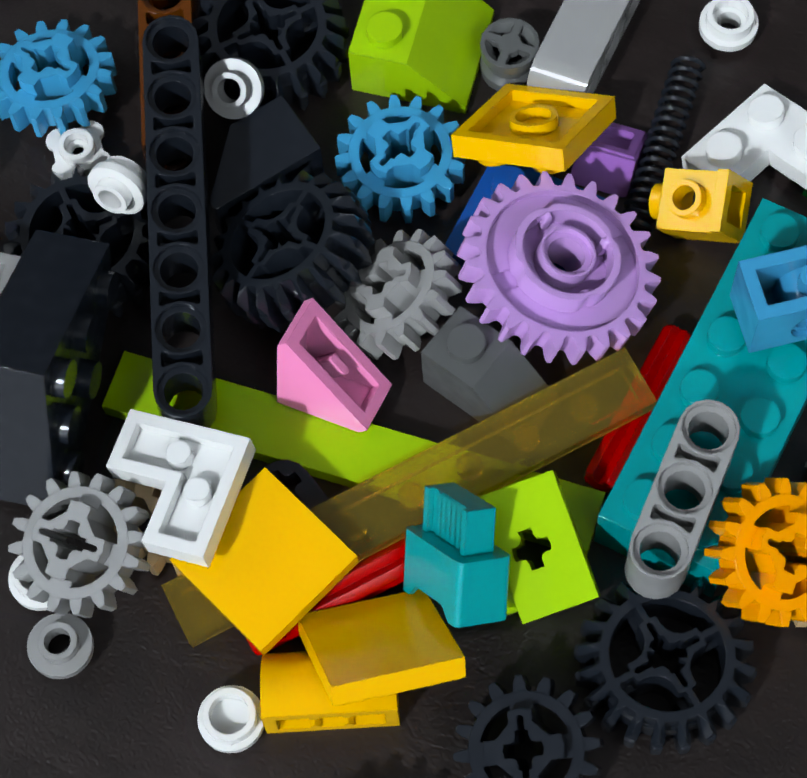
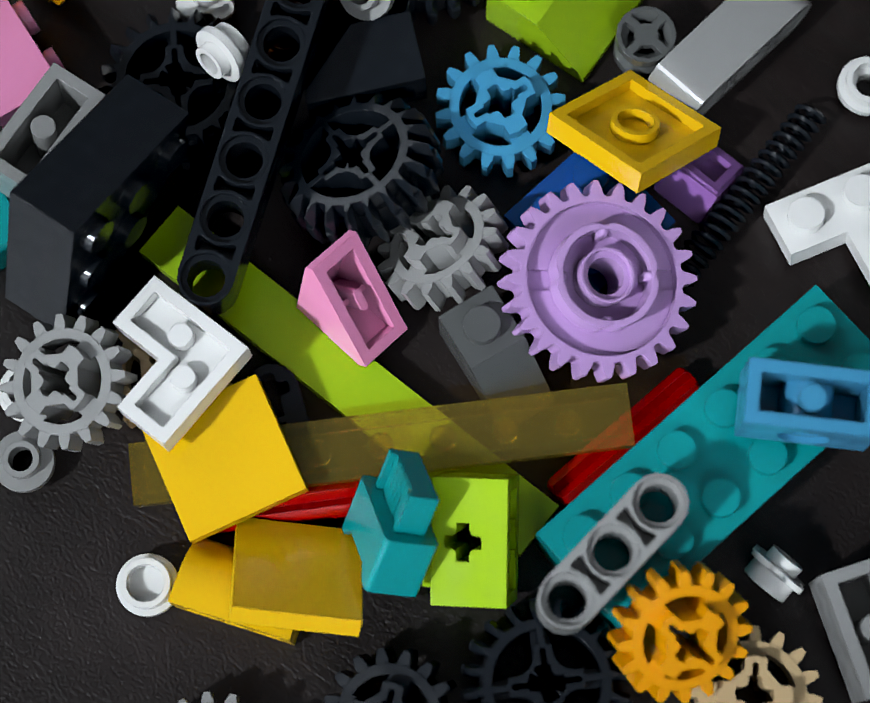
camera: 20 degrees right, 10 degrees up
yellow brick [649,168,753,243] -> none

